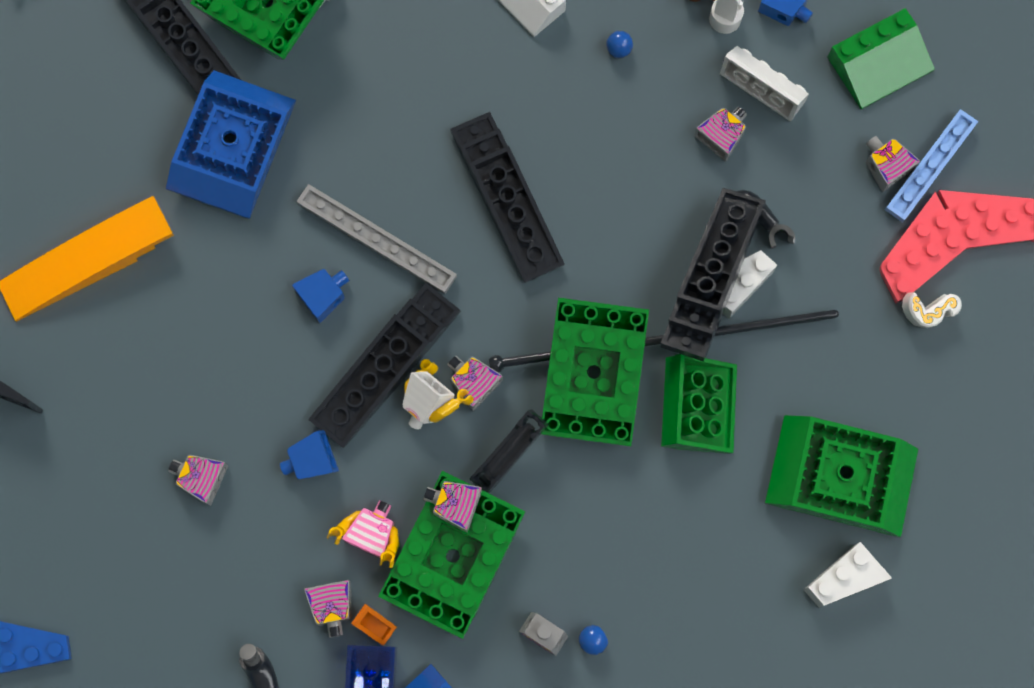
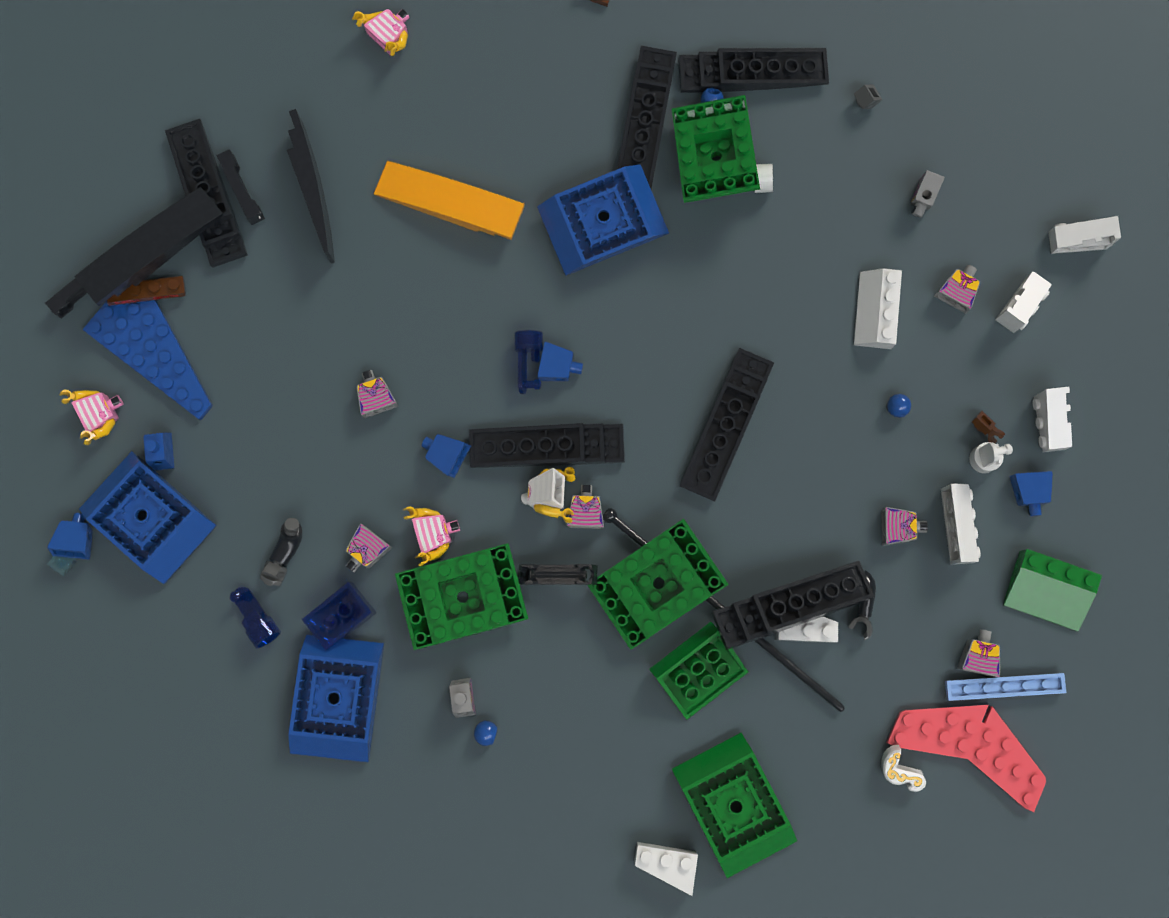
camera: 50 degrees right, 5 degrees up
light grey plate [296,184,457,294] -> none
orange slope [351,604,397,646] -> none
torso [423,481,482,533] -> none
none -> clear blue piece [515,330,543,394]

